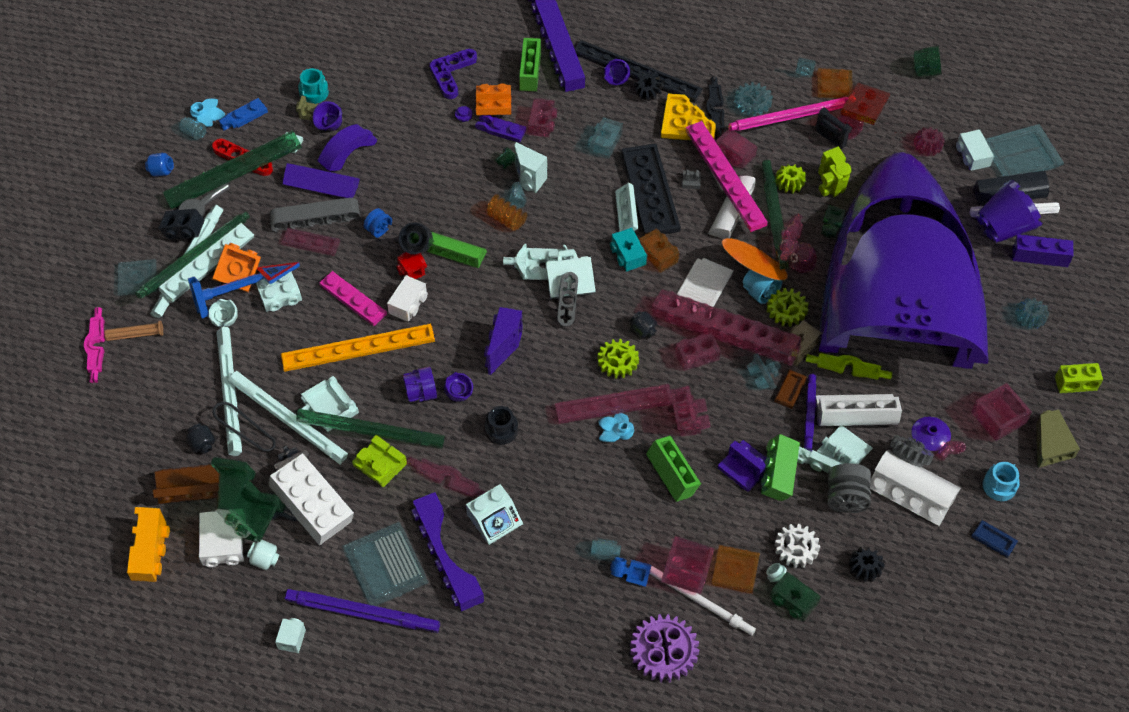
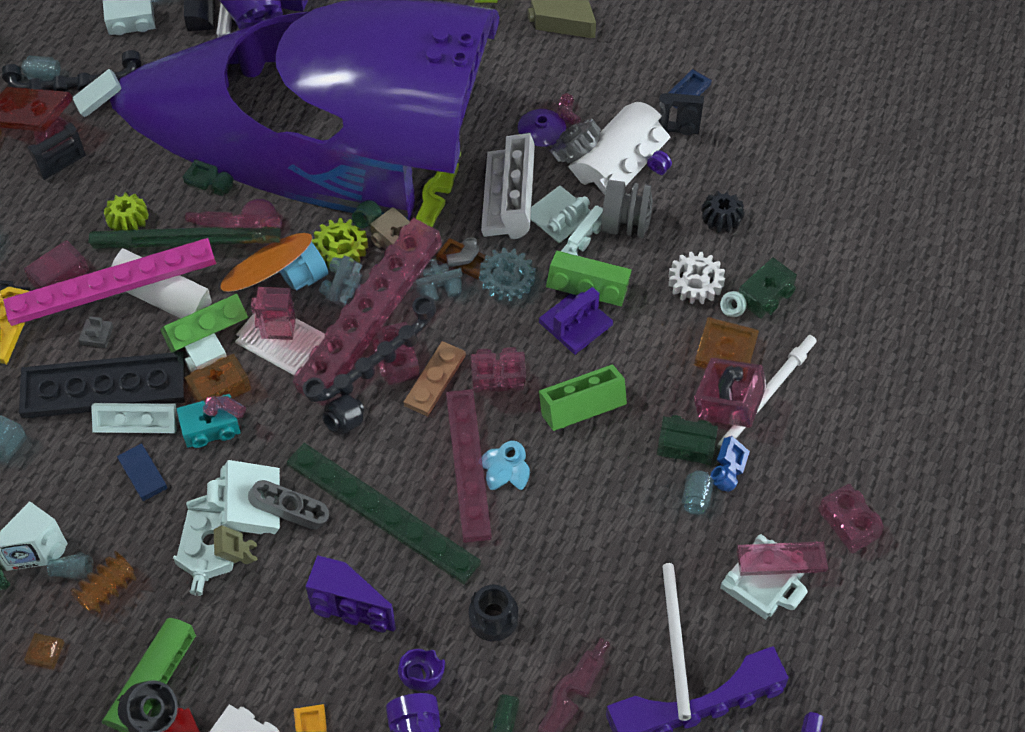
camera: 85 degrees left, 0 degrees up
light aqua slope [466,484,523,545] -> none
lime gear [597,339,639,379] -> none
medium lavender gear [630,614,699,682] -> none
dark pink piece [728,97,855,131] -> none
dark purple piece [804,374,816,452] -> none
lime hips [818,146,851,197] -> none
clear pink gear [914,126,945,156] -> none
clear pink piece [971,383,1032,441] -> none
medium azure piece [983,462,1019,501] -> none
none -> black bar [2,50,141,98]
none -> clear light blue brick [22,55,60,81]
none -> clear orange tile [24,633,65,670]
none -> light aqua tile [72,69,122,117]
none -> dark blue tile [117,443,168,502]
none -> bright green brick [160,294,248,353]
none -> light aqua brick [184,333,229,379]
none -> clear pink arm [203,396,246,419]
none -> olive plate [214,525,258,564]
none -> clear pink brick [251,287,296,340]
none -> clear green plate [286,443,481,585]
none -> black bar [303,295,436,402]
none -> clear light blue hips [319,255,365,307]
none -> clear green piece [352,200,381,228]
none -> medium nougat plate [404,341,466,417]
none -> dark grey arm [446,237,479,267]
none -> clear light blue gear [479,248,535,301]
none -> dark purple bush [647,150,672,175]
none -> clear green brick [657,415,718,465]
none -> black plate [659,93,704,135]
none -> white piece [662,563,691,721]
none -> black arm [718,365,743,404]
none -> light aqua piece [720,534,807,620]
none -> clear pink tile [737,541,828,576]
none -> clear pink brick [818,483,884,554]

